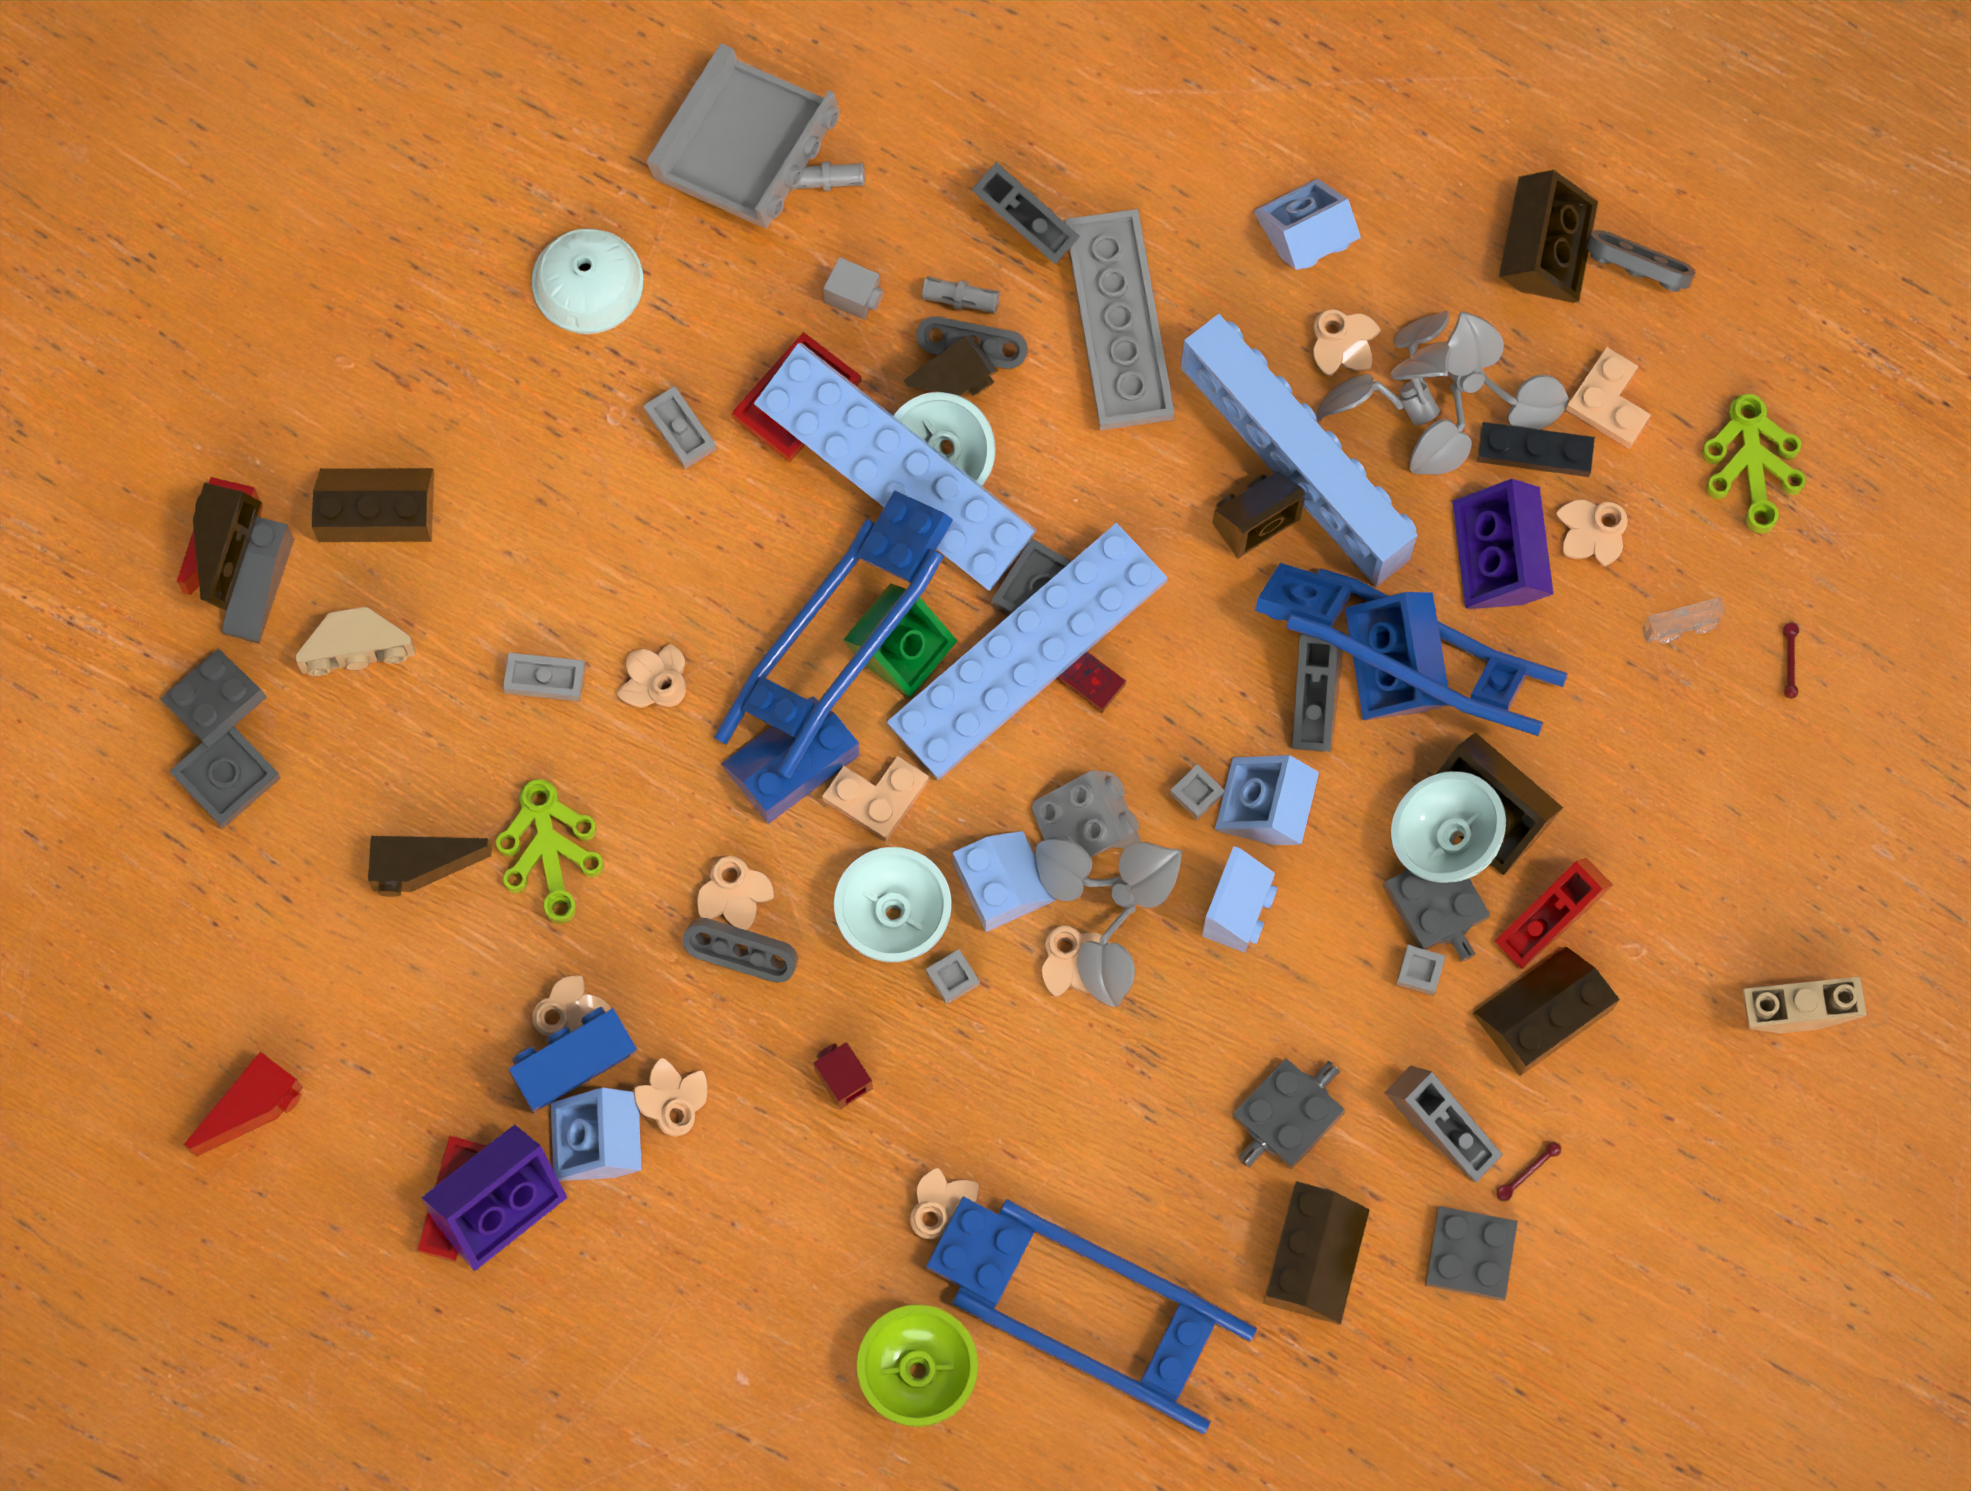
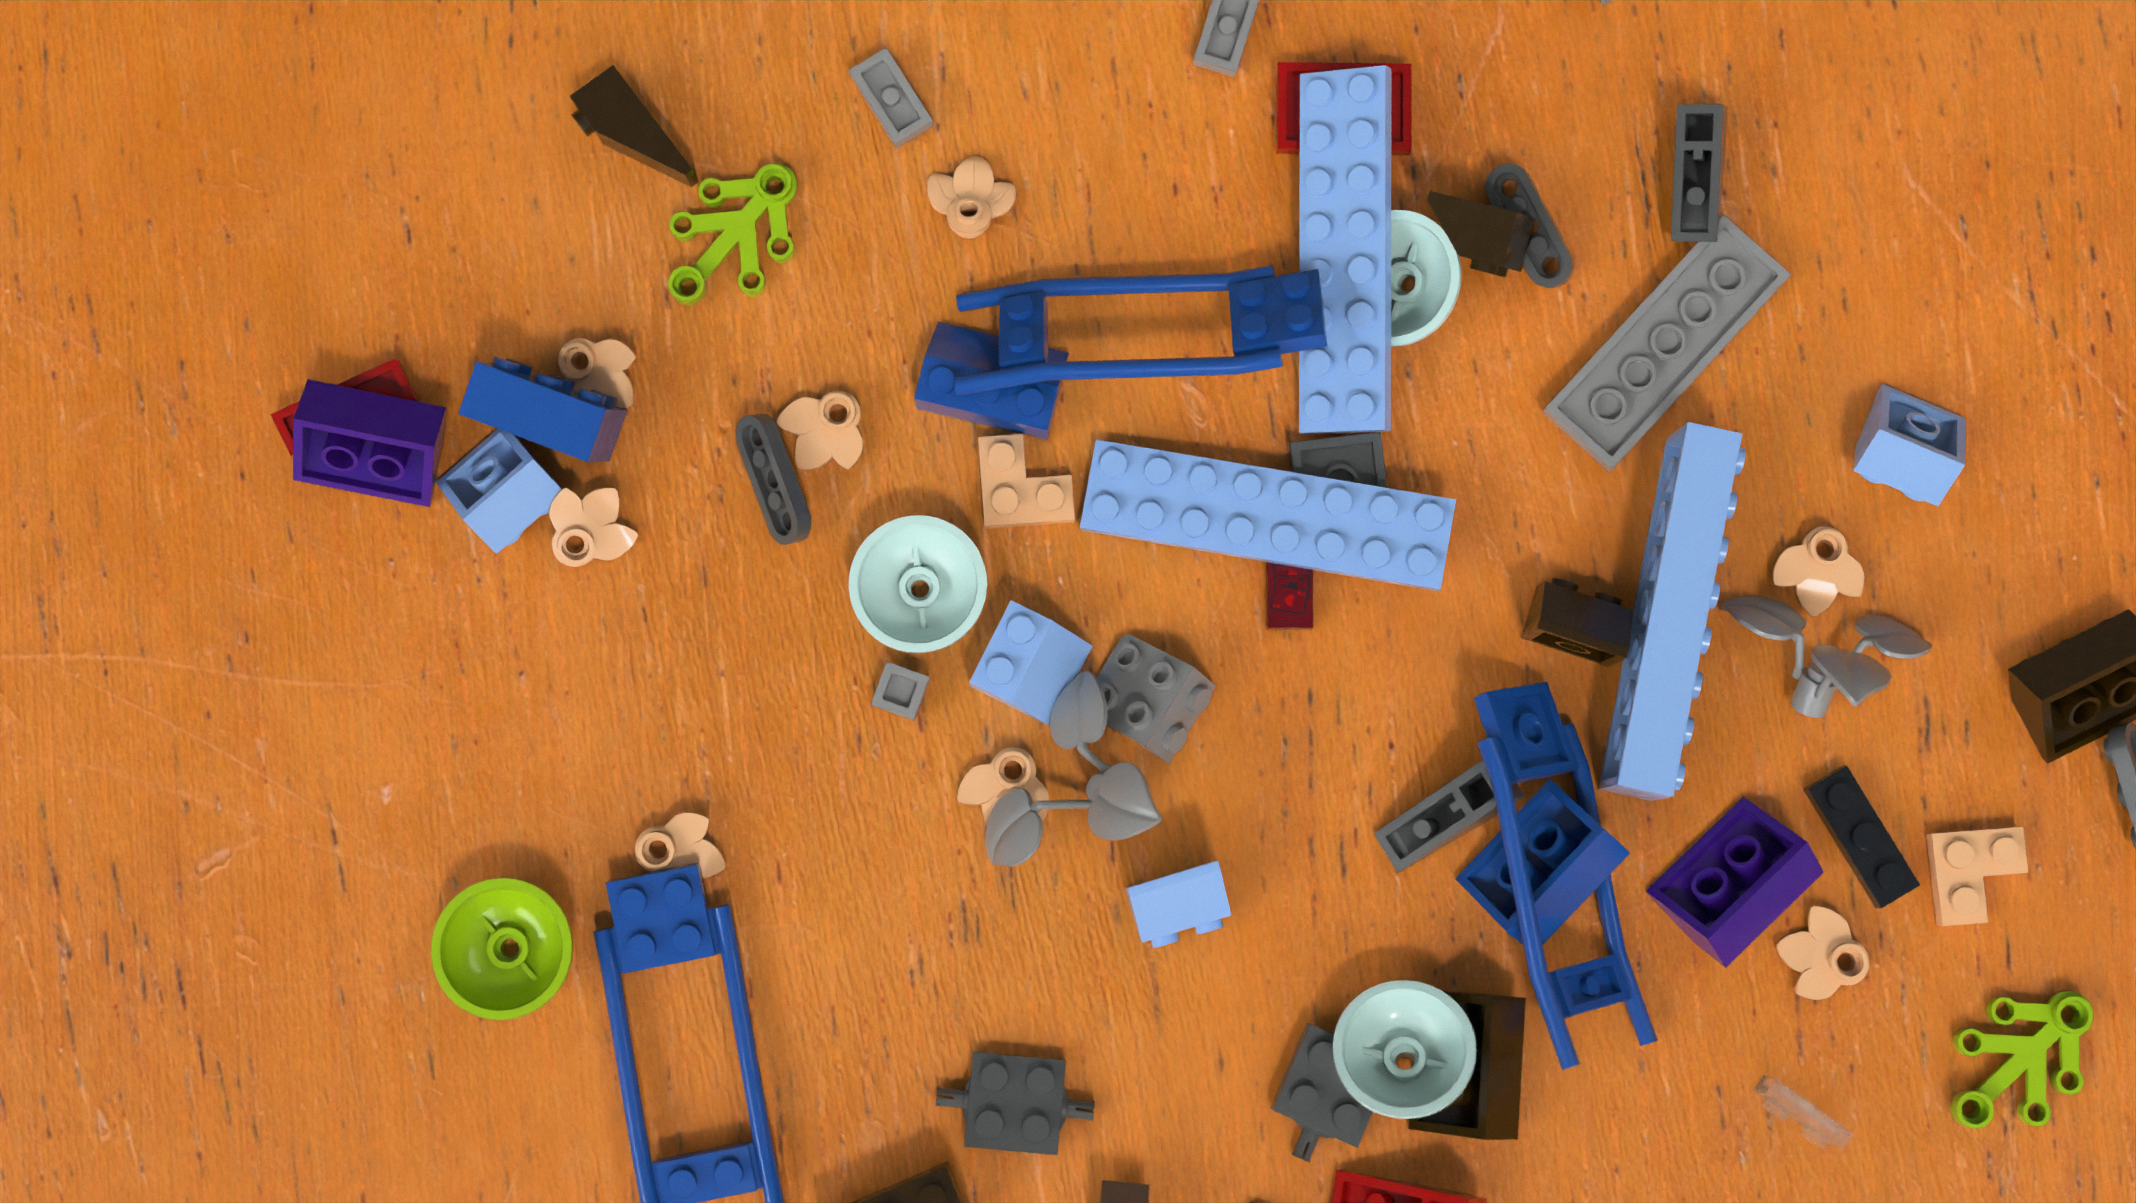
camera: 50 degrees right, 10 degrees up
red slope [184,1051,303,1157] -> none
dark red brick [813,1042,873,1110] -> none
light grey brick [823,257,884,320] -> none
green slope [843,583,958,698] -> none
light grey pin [922,276,1000,314] -> none
light grey plate [1170,764,1225,820] -> none
light blue slope [1215,755,1319,845] -> none
light grey plate [1396,945,1446,996] -> none
light grey plant [1409,311,1569,474] -> none

